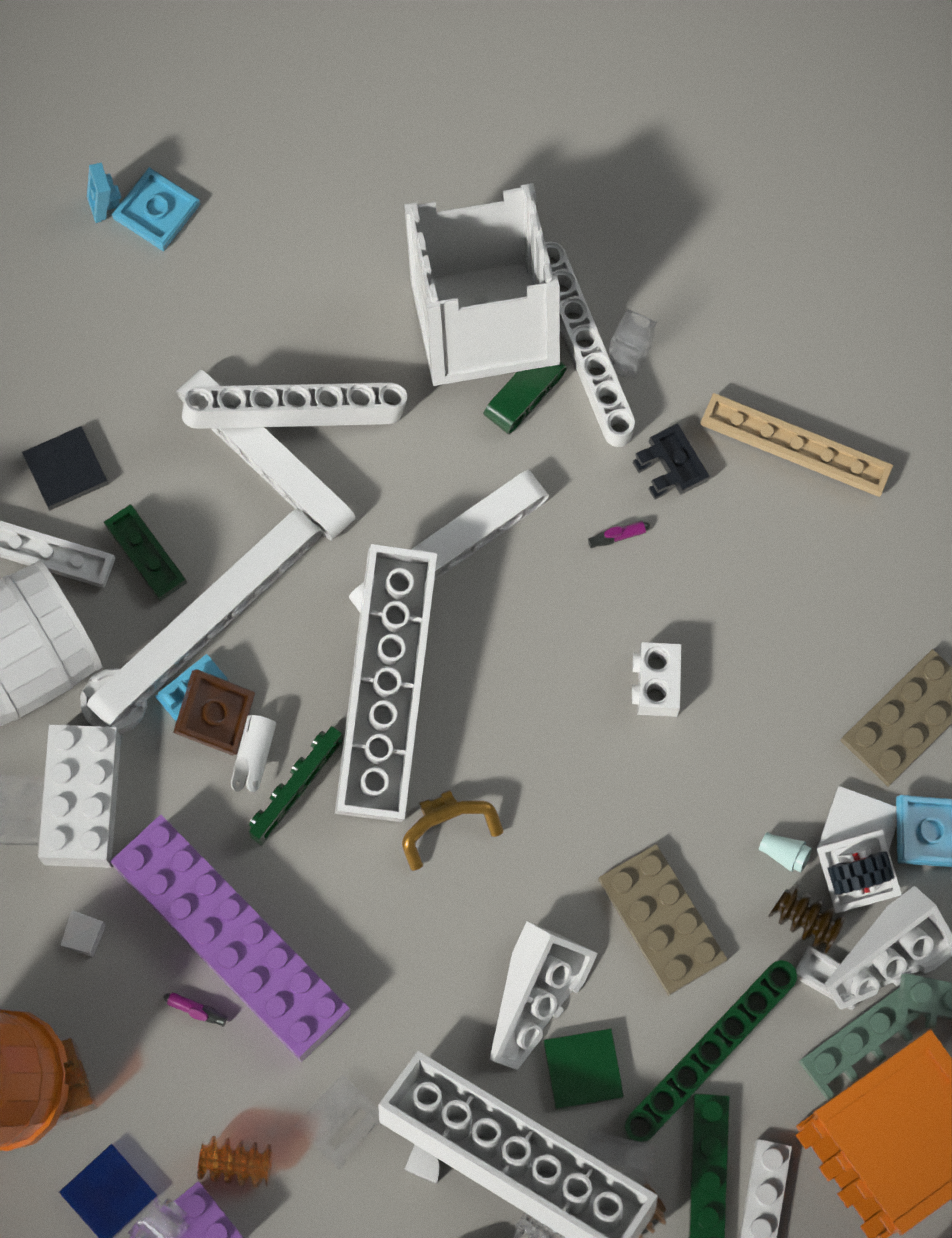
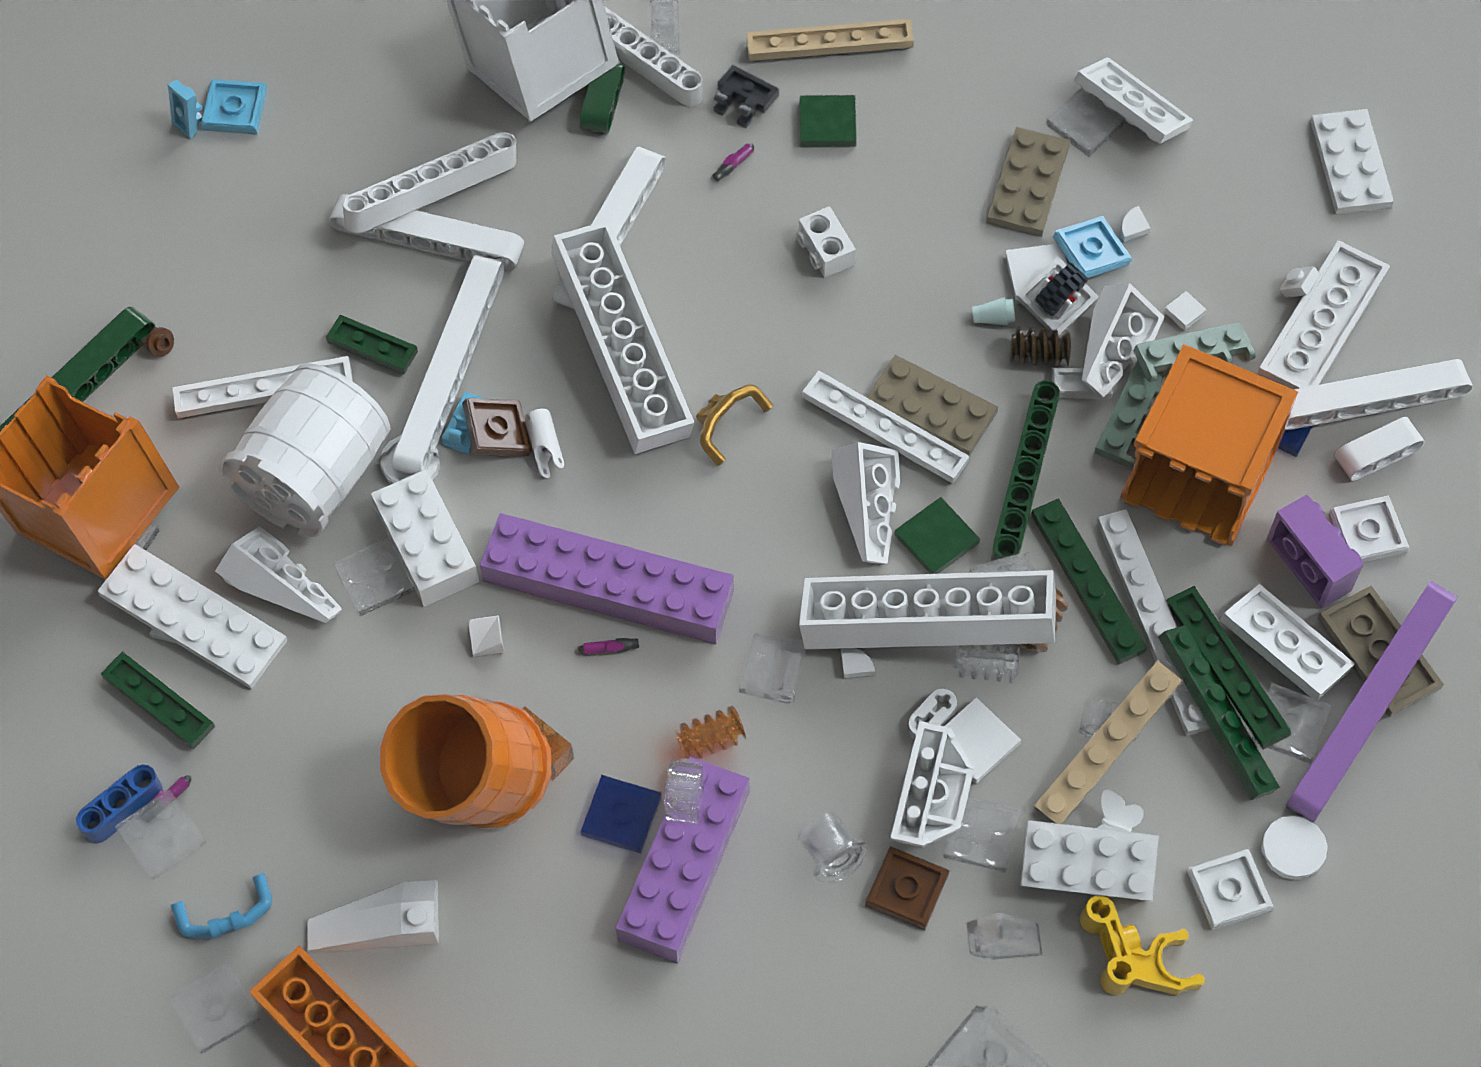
camera: 25 degrees left, 10 degrees down
black tile [22,426,108,511] -> none
dark green plate [249,726,343,846] -> none
none -> dark green tile [800,95,857,147]
none -> white plate [802,370,970,484]

